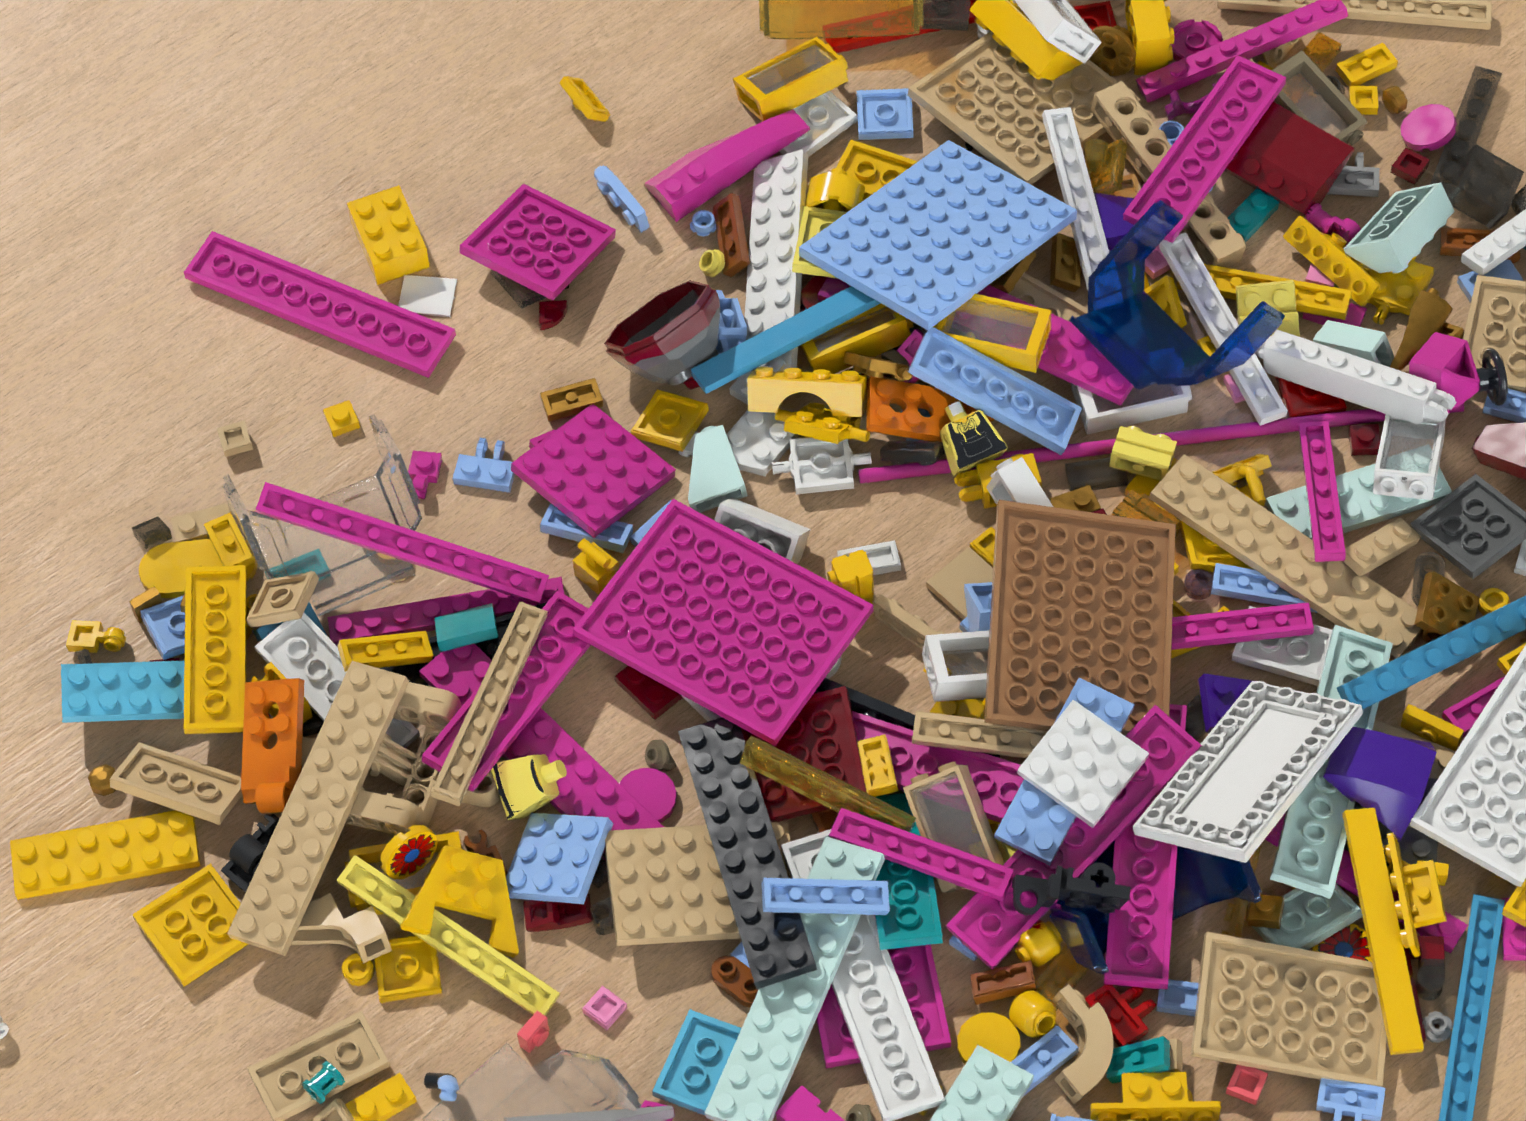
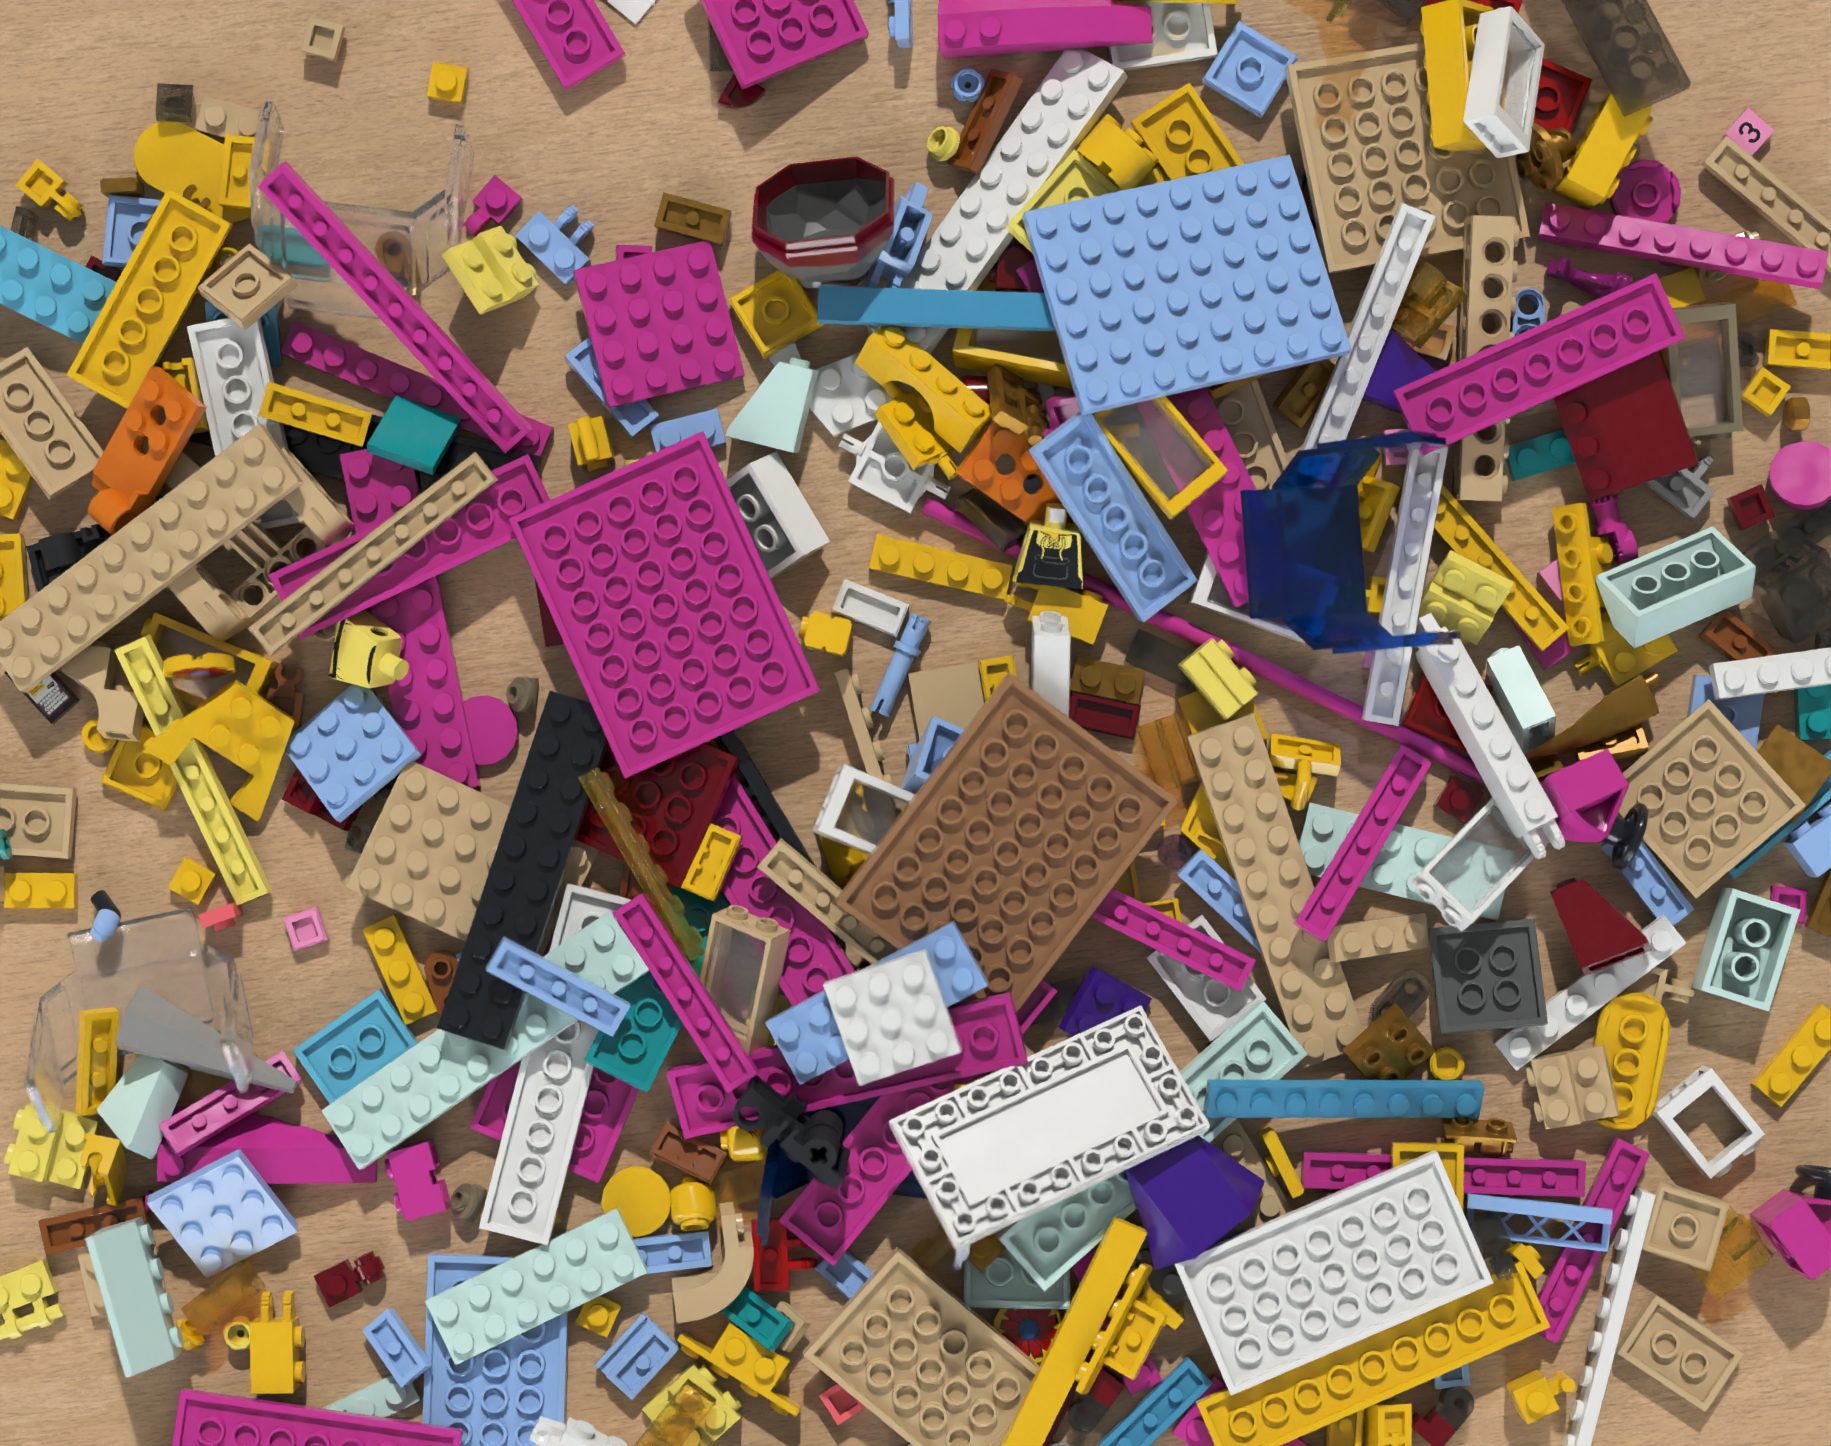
camera: 25 degrees right, 30 degrees up
none -> tile [4,671,80,724]
none -> yellow plate [168,857,218,905]
none -> yellow plate [362,914,437,1025]
none -> light yellow plate [441,226,539,315]
none -> yellow plate [869,534,1013,600]
none -> light blue pin [869,612,932,717]

